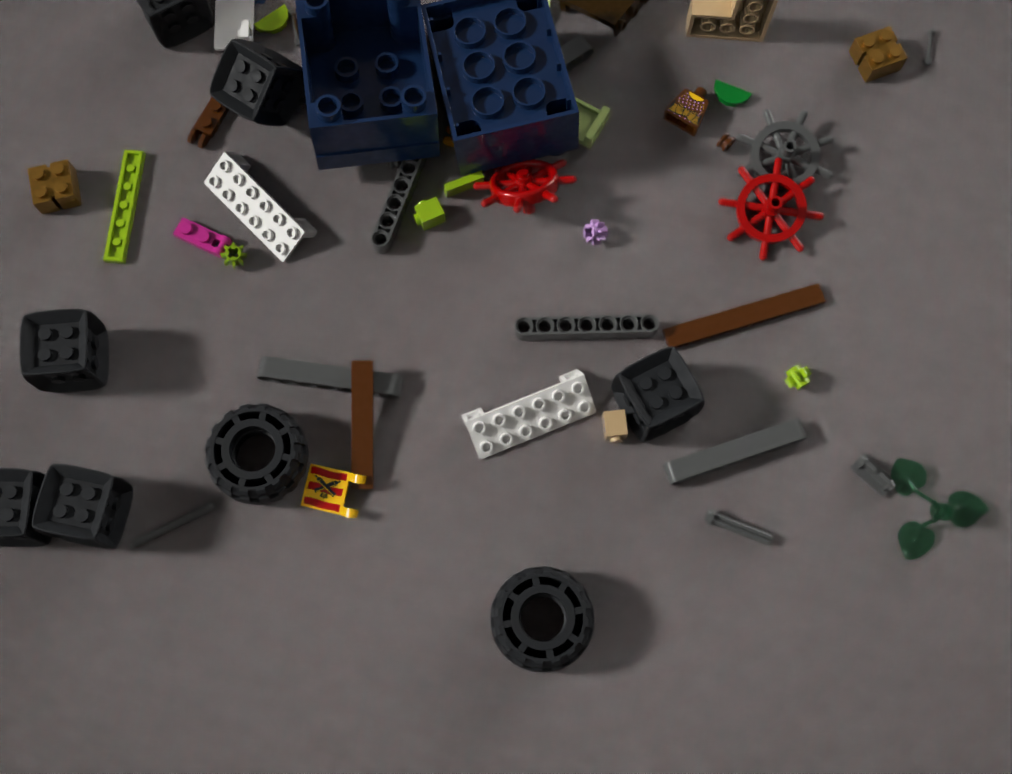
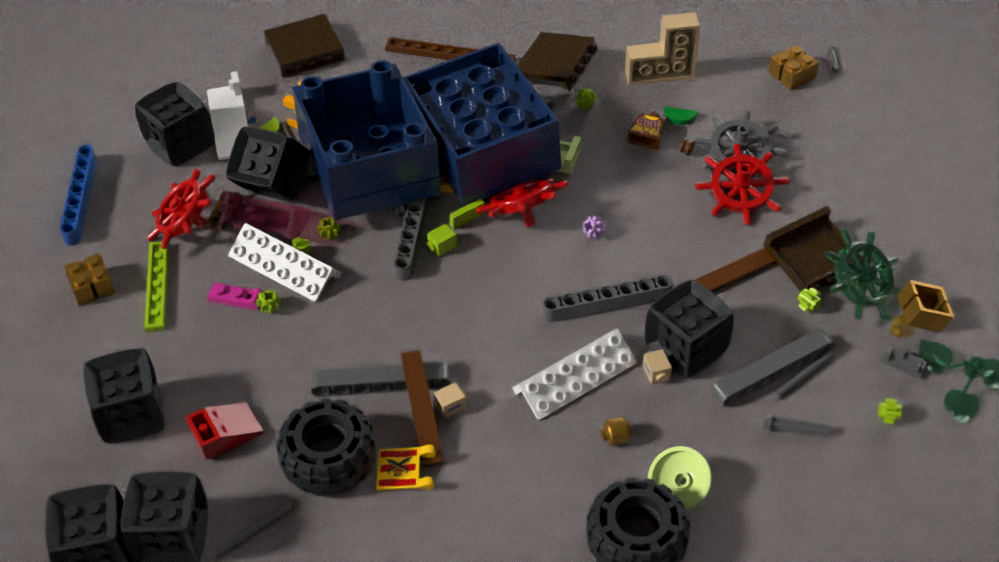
camera: 10 degrees left, 25 degrees down
none -> blue beam [60,144,97,246]
none -> red piece [147,168,215,249]
none -> red slope [185,402,264,460]
none -> clear pink windscreen [220,192,311,239]
none -> lime gear [291,236,312,255]
none -> lime gear [317,217,341,240]
none -> tan brick [434,382,467,419]
none -> lime gear [575,88,596,110]
none -> pearl gold head [600,416,633,446]
none -> yellowish green dish [648,446,712,511]
none -> dark brown panel [763,205,869,292]
none -> dark grey bar [774,350,835,399]
none -> clear green piece [824,228,901,321]
none -> lime gear [878,398,902,425]
none -> clear yellow arm [889,314,906,337]
none -> pearl gold piece [897,280,954,332]

